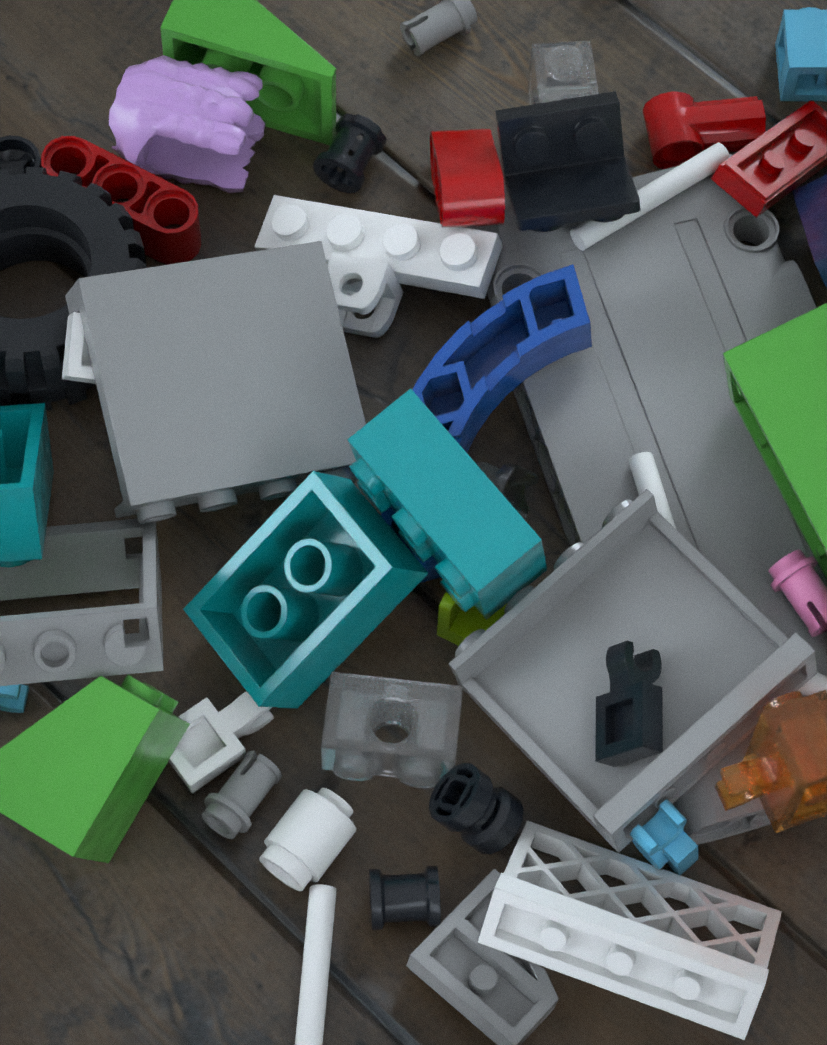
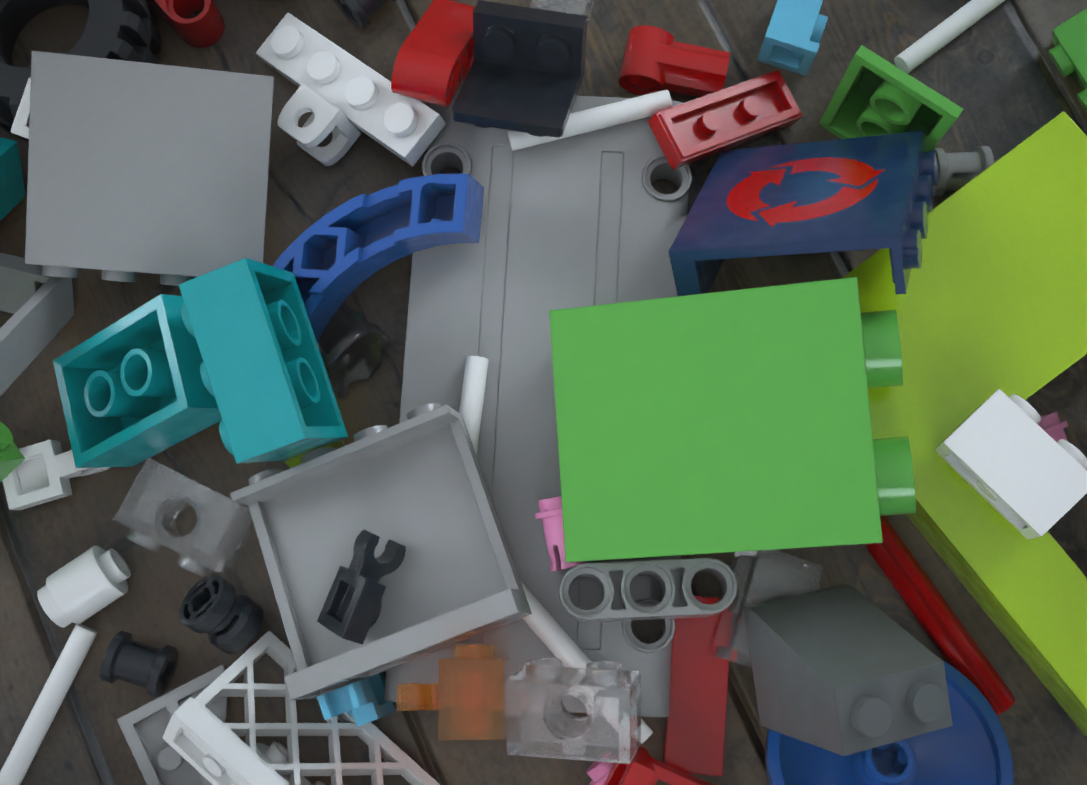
camera: 25 degrees right, 15 degrees up
light grey pin [202,751,282,839] -> none

